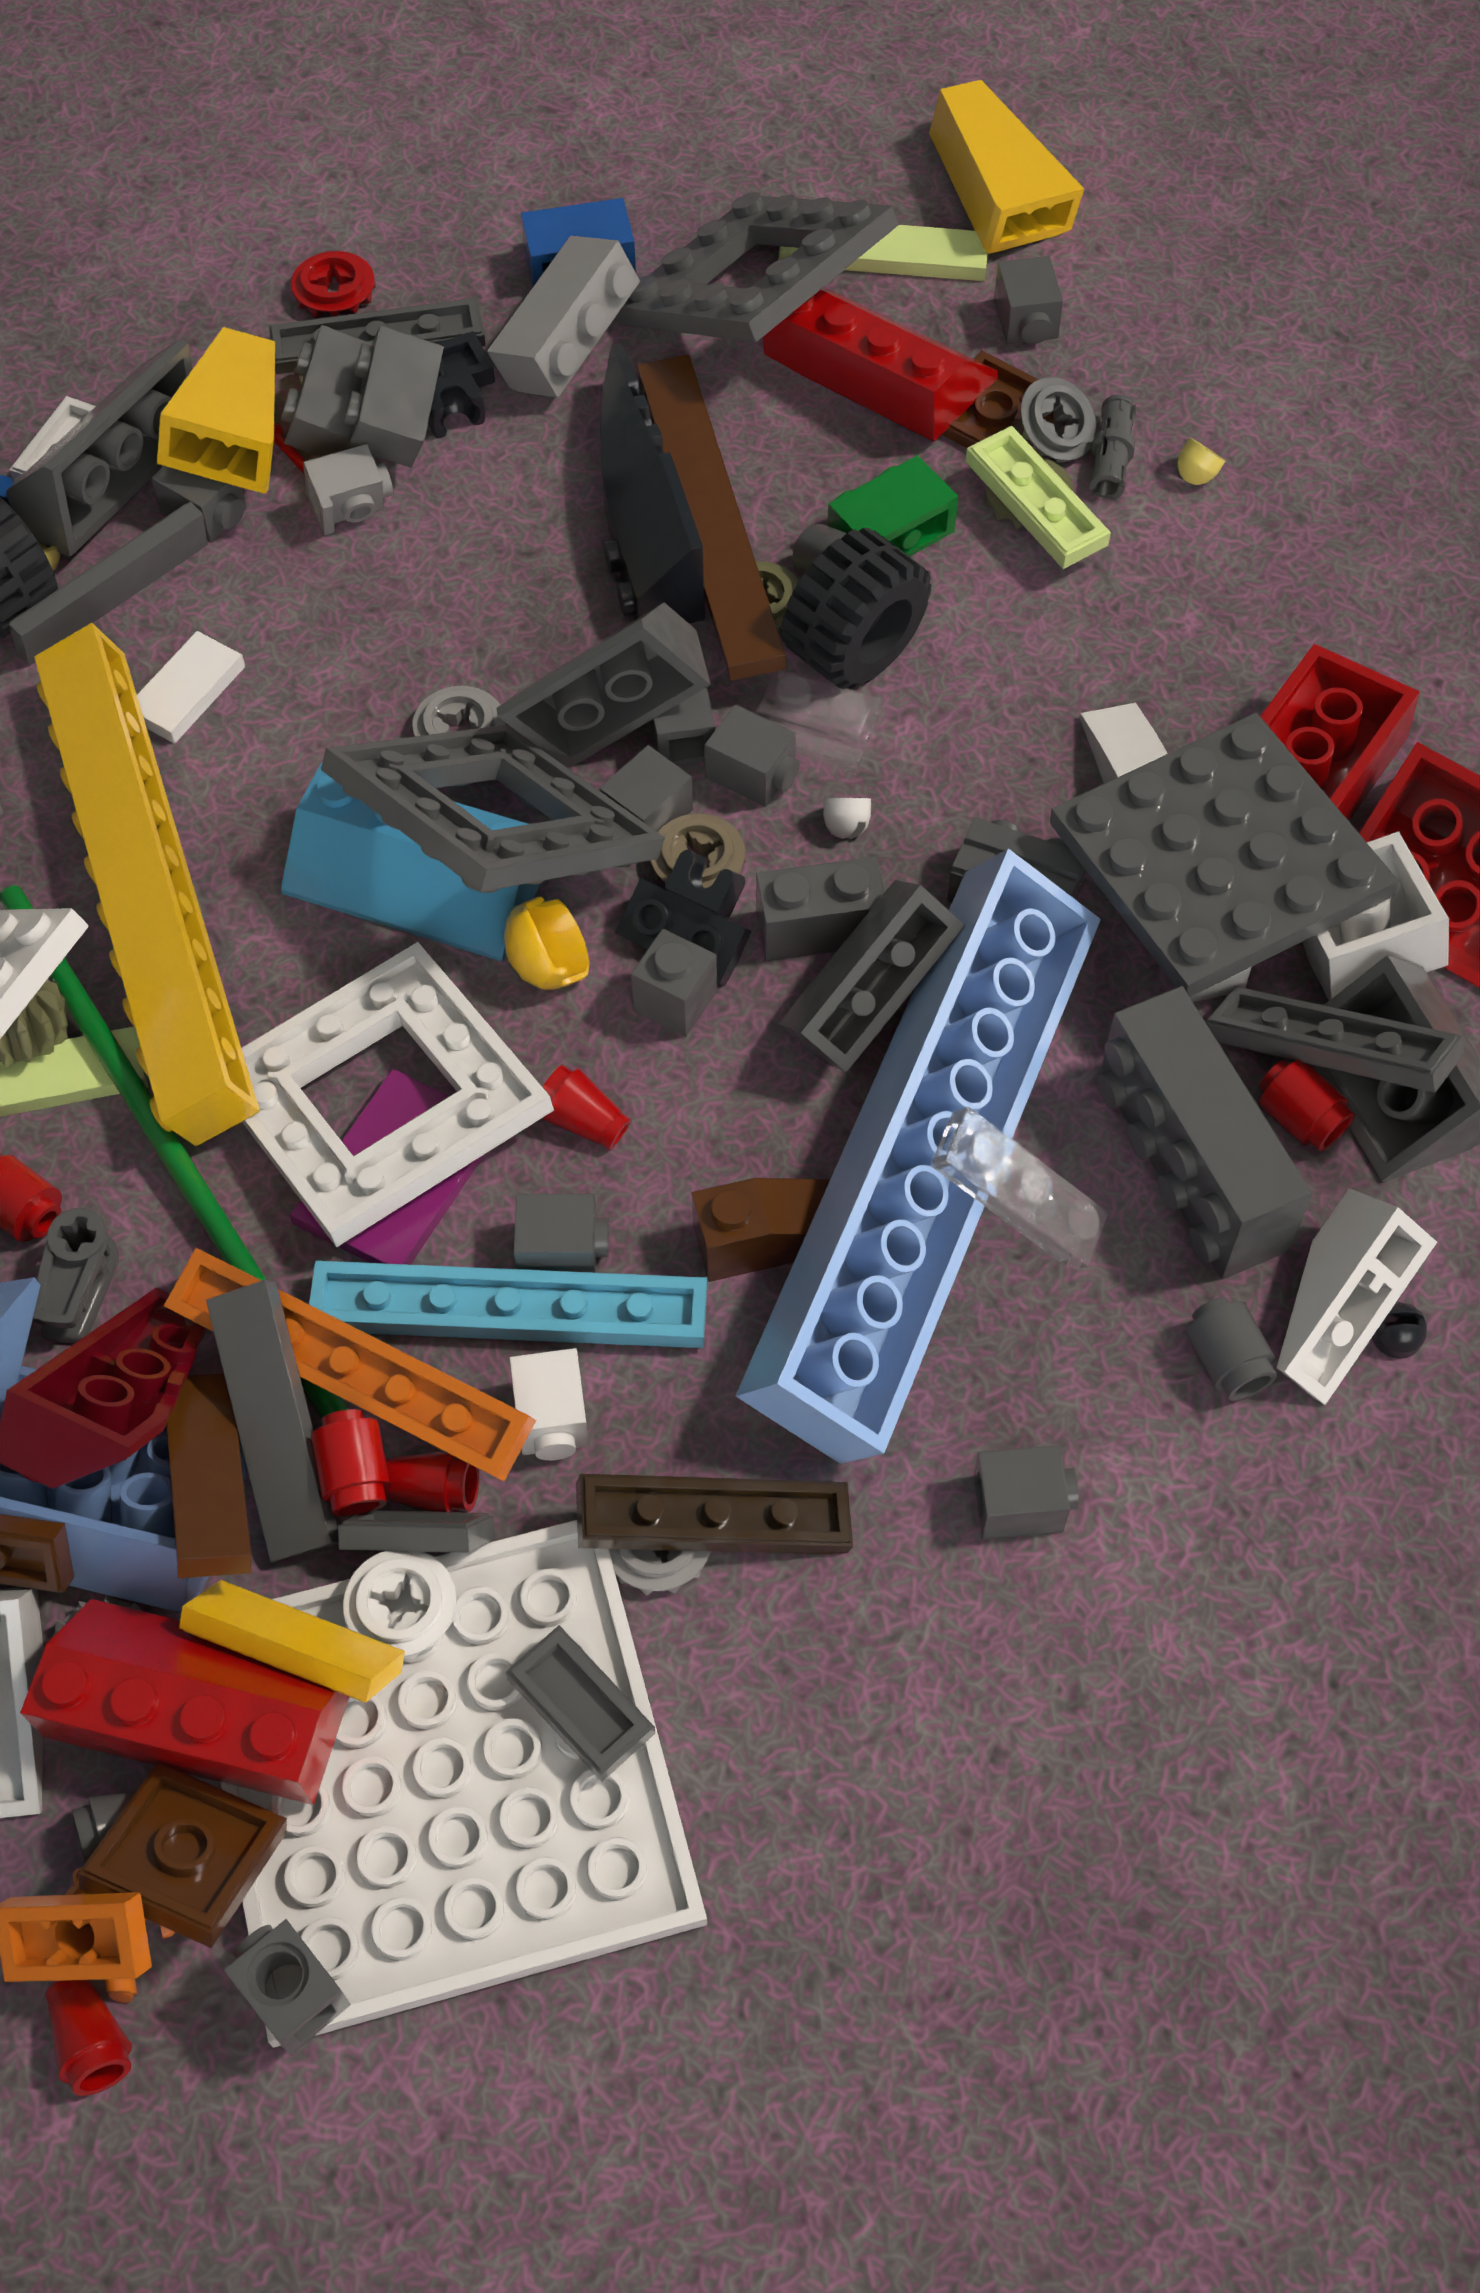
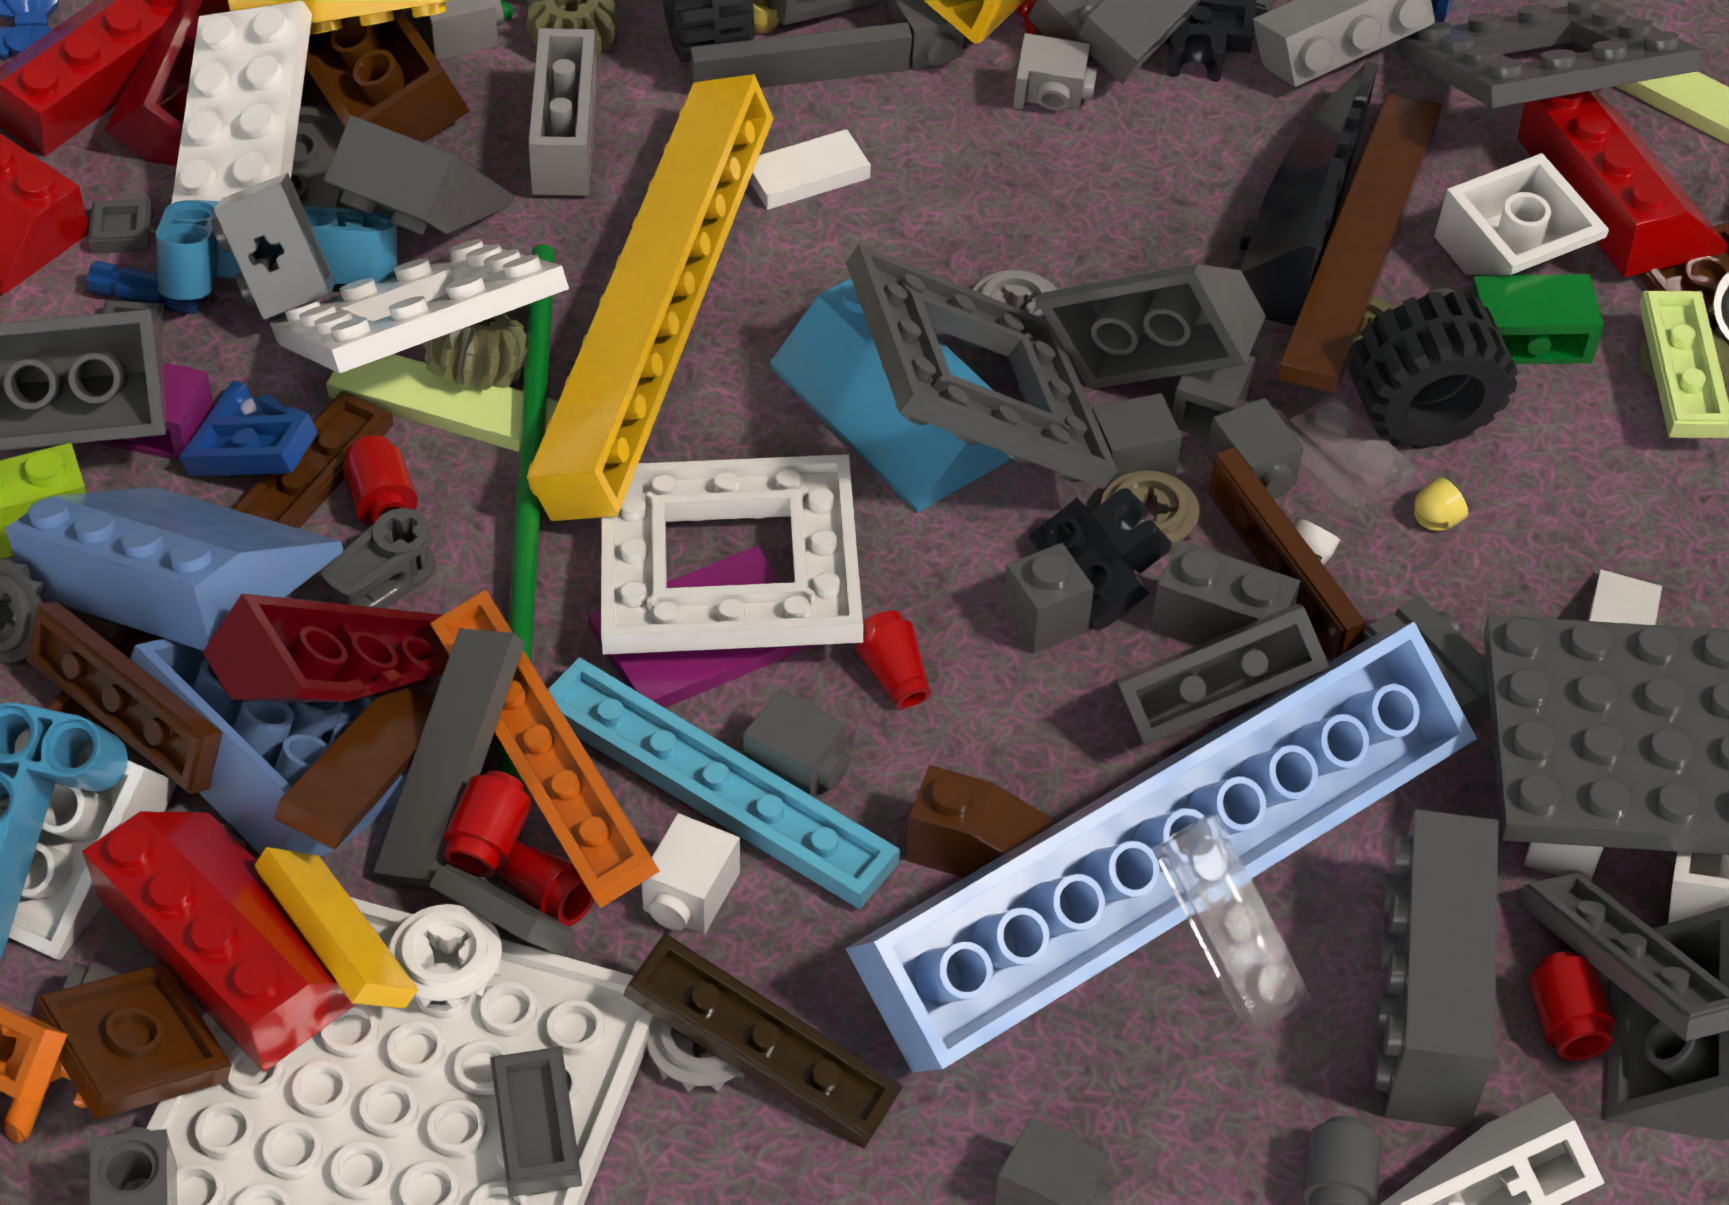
camera: 30 degrees right, 10 degrees down
yellow hair [504,896,590,990] -> none
none -> reddish brown tile [1208,447,1366,661]
none -> light yellow hinge [1414,477,1468,532]
none -> white slope [1434,153,1609,275]

